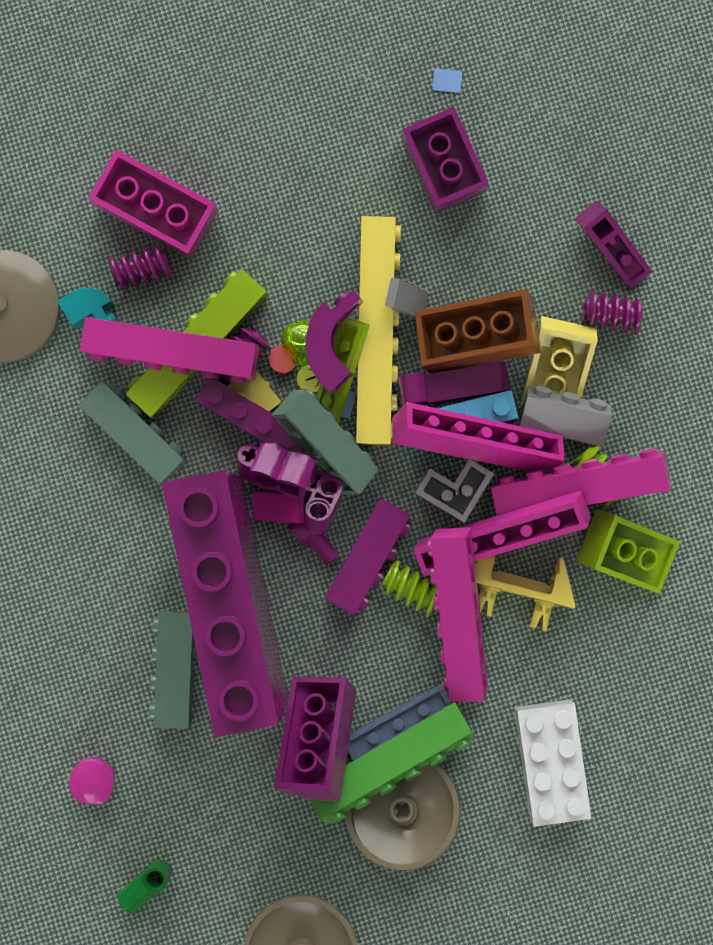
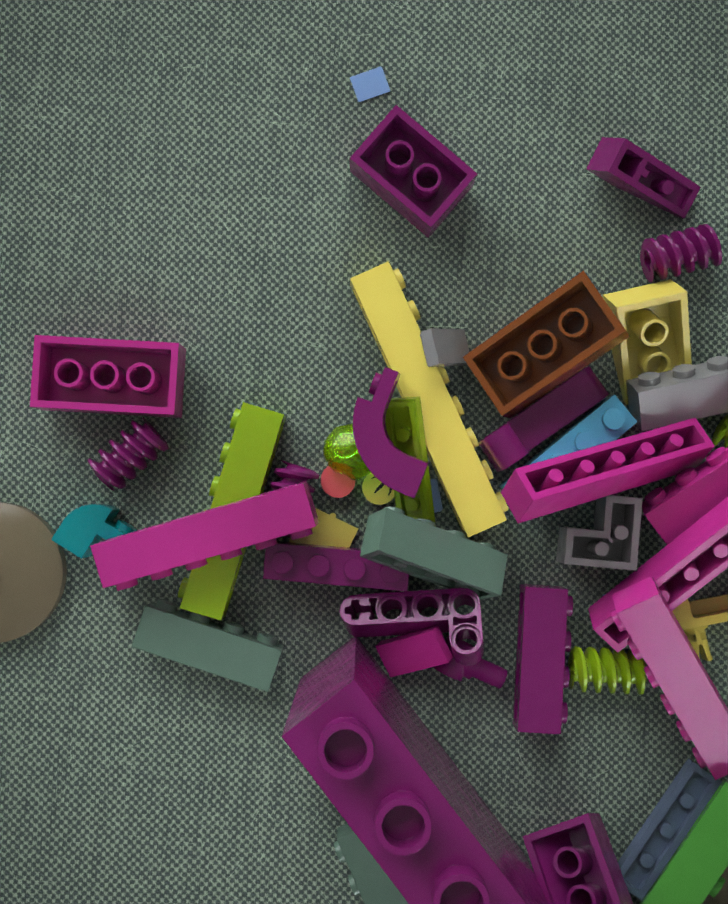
camera: 30 degrees left, 0 degrees up
magenta brick [249,442,316,499] -> none

